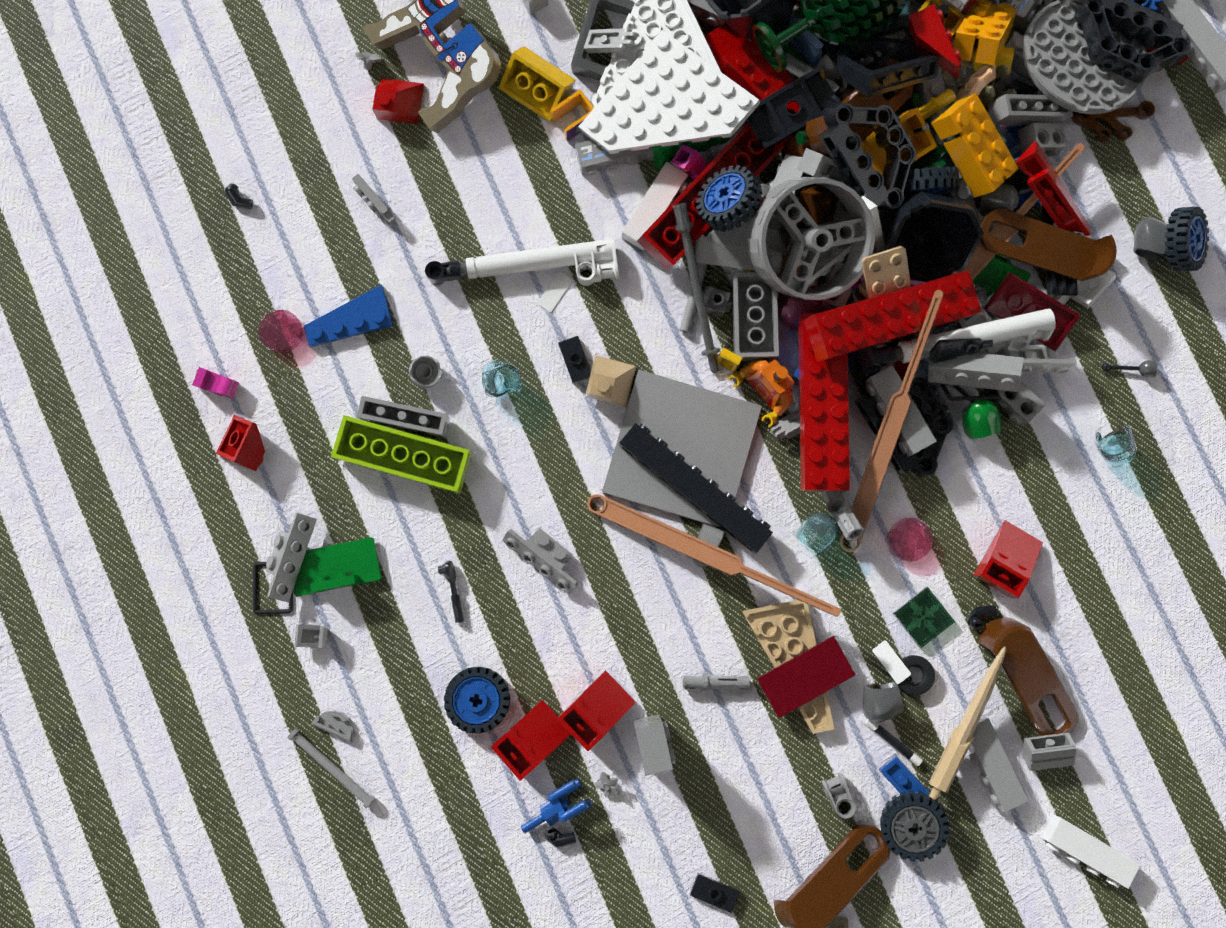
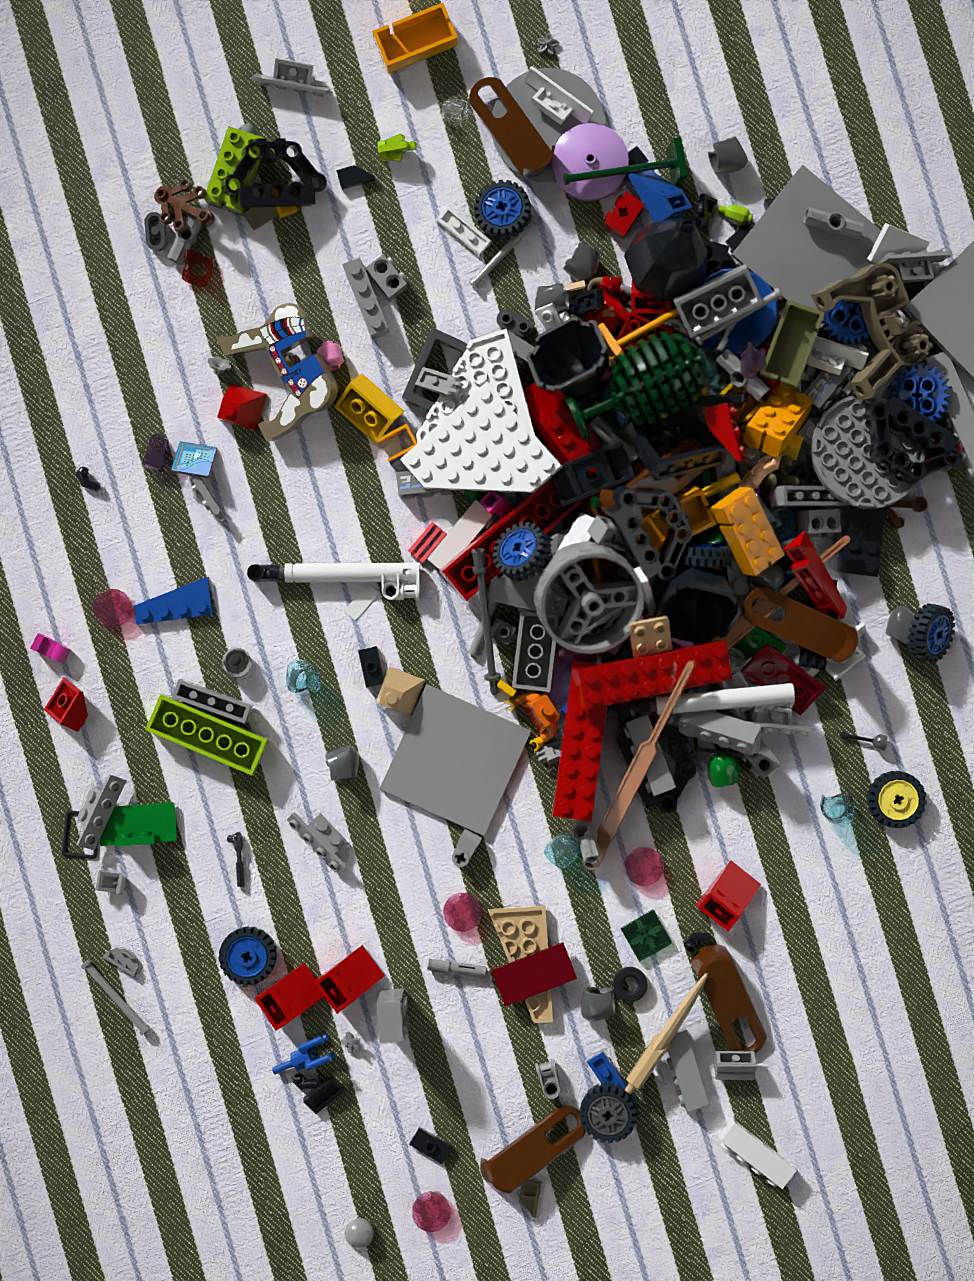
camera: 10 degrees right, 5 degrees up
nougat piece [587,494,841,617] -> none
black brick [619,423,773,554] -> none
black bar [865,719,923,767] -> none
white sticker [872,641,911,684] -> none
black piece [928,338,993,363] -> none
none -> clear purple piece [142,434,169,472]
none -> piece [171,441,217,478]
none -> black plate [303,1075,345,1114]
none -> bright pink head [317,341,344,371]
none -> dark grey piece [325,744,359,782]
none -> coral tile [408,522,447,563]
none -> clear pink tile [443,892,482,932]
none -> black piece [837,505,888,577]
none -> wheel [867,771,927,828]

